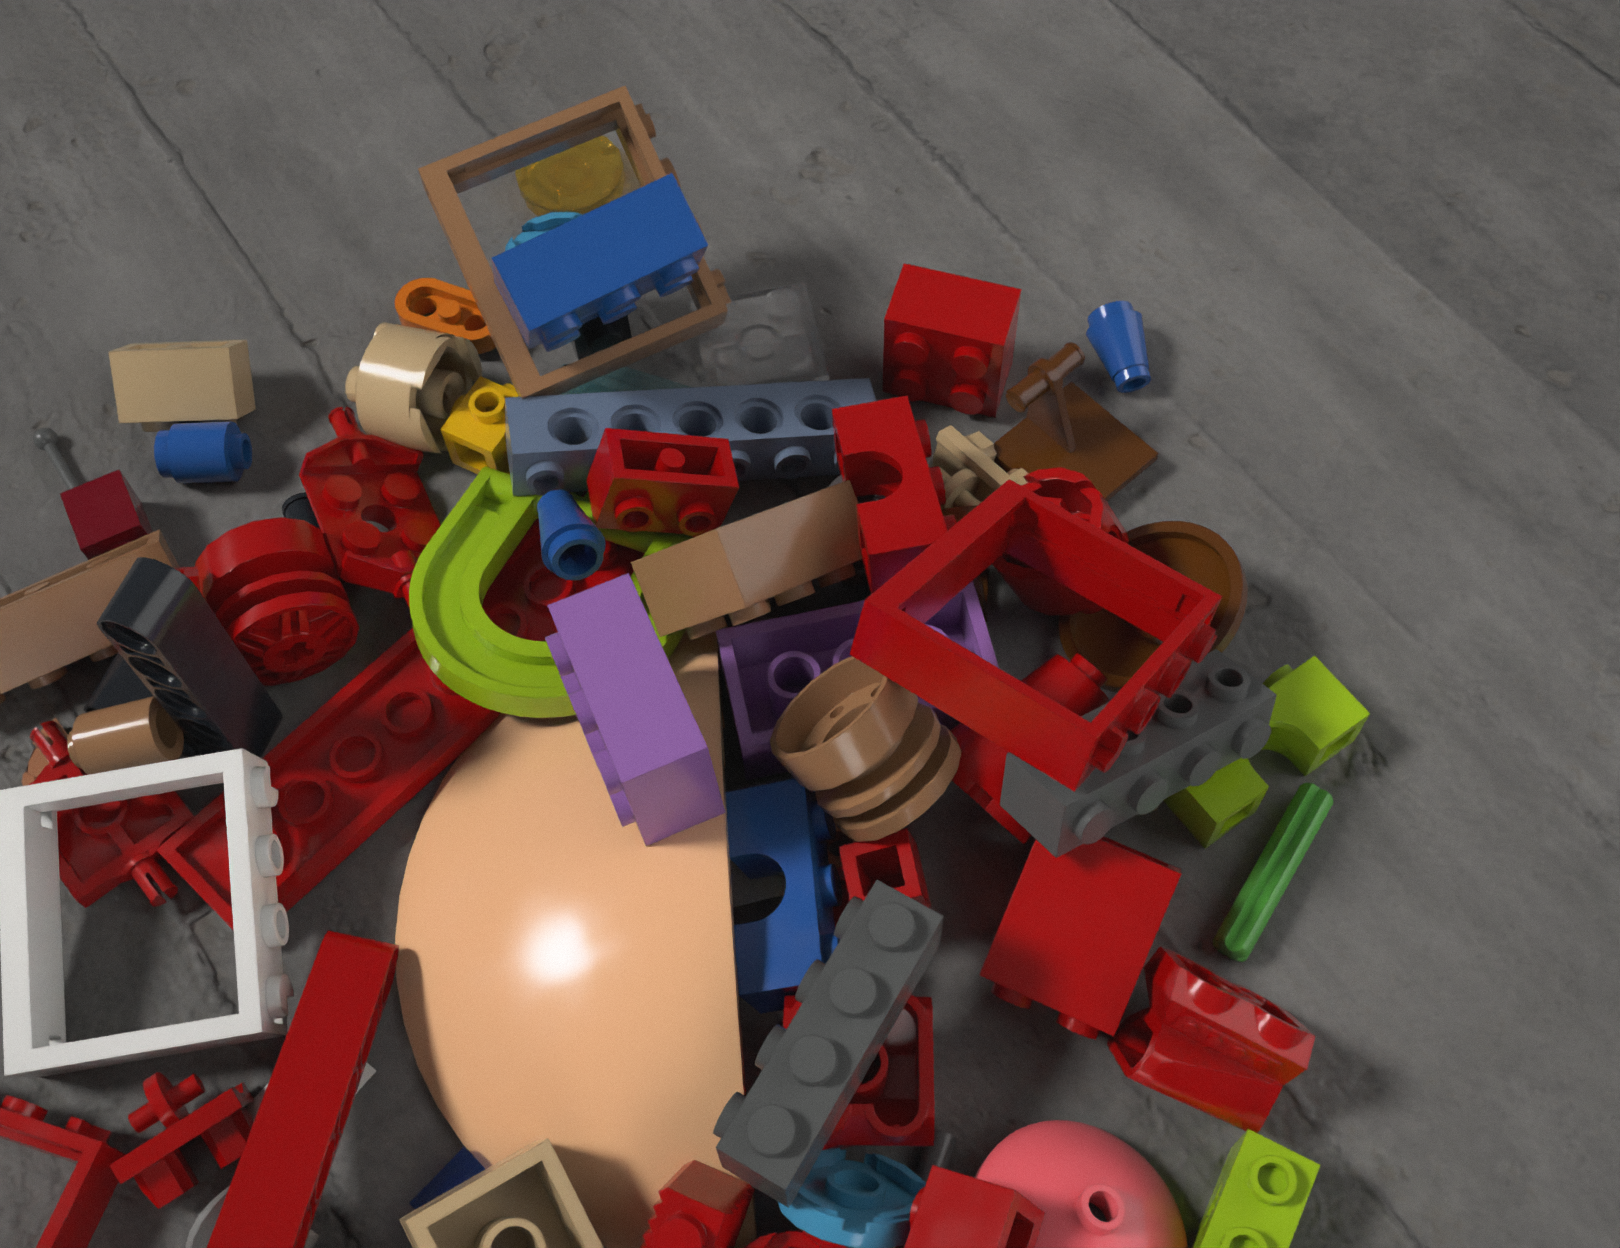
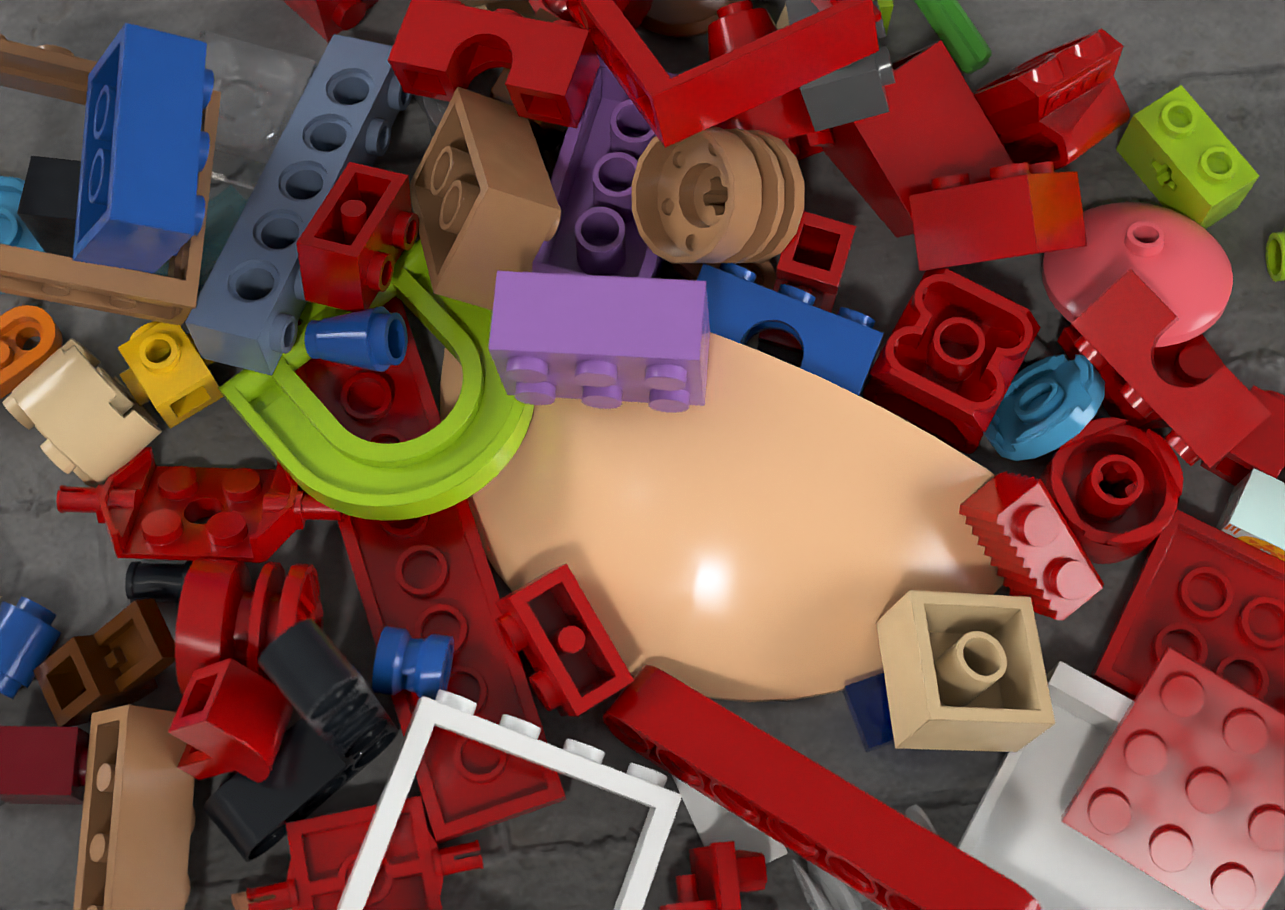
camera: 65 degrees left, 10 degrees up
medium nougat brick [67,696,184,775] -> none
dark grey brick [713,880,944,1208] -> none
none -> reddish brown brick [33,598,175,727]
none -> blue wheel [372,626,454,700]
none -> red brick [495,563,634,716]
none -> red brick [909,161,1087,271]

